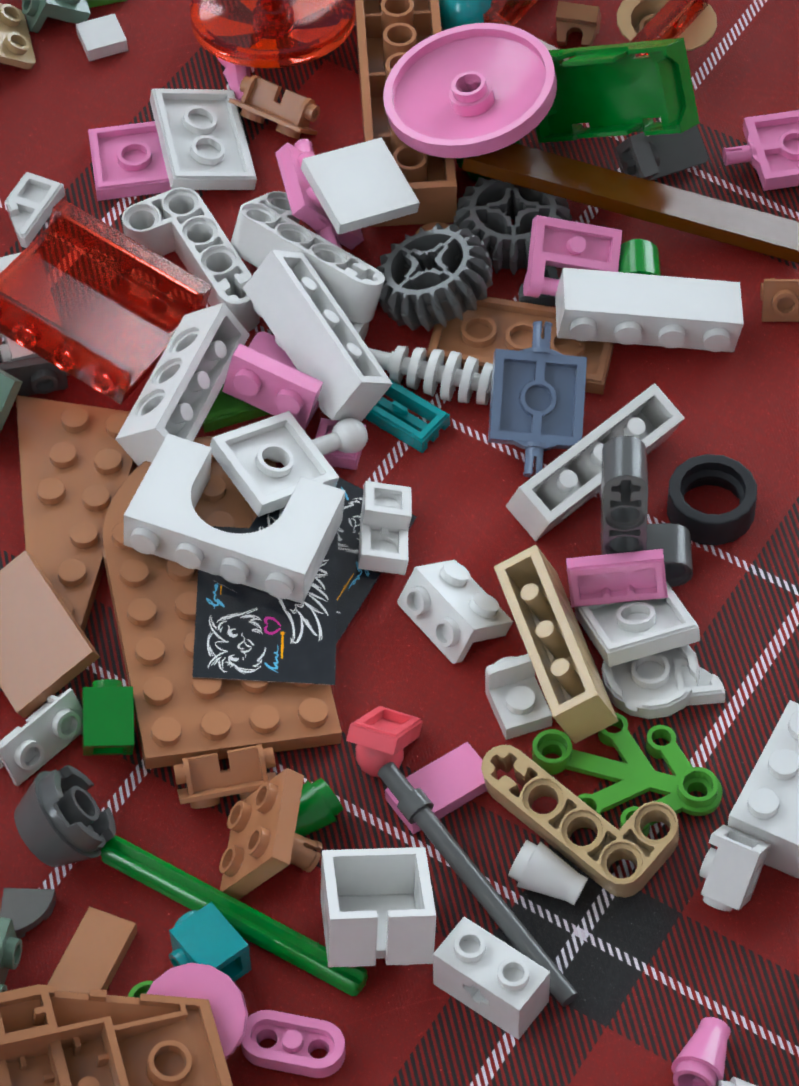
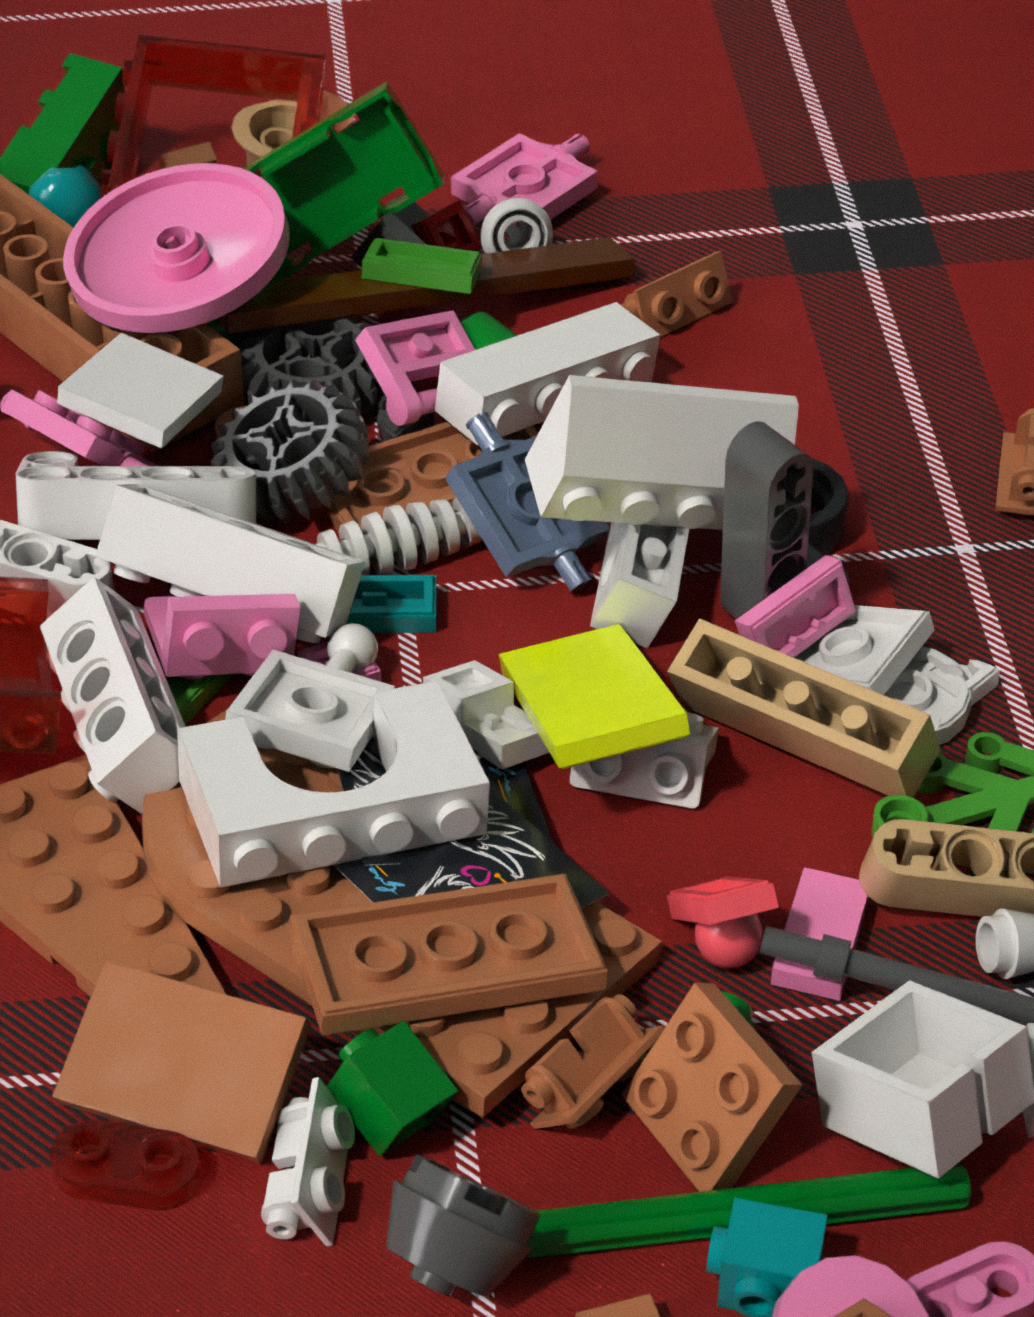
camera: 40 degrees left, 10 degrees down
white bracket [485,654,552,740] -> none
none -> nougat tile [290,874,608,1036]
none -> bright green tile [361,238,482,294]
none -> red tile [411,200,482,252]
none -> white cone [480,198,553,254]
none -> neon yellow tile [499,624,690,769]
none -> white slope [525,375,799,530]

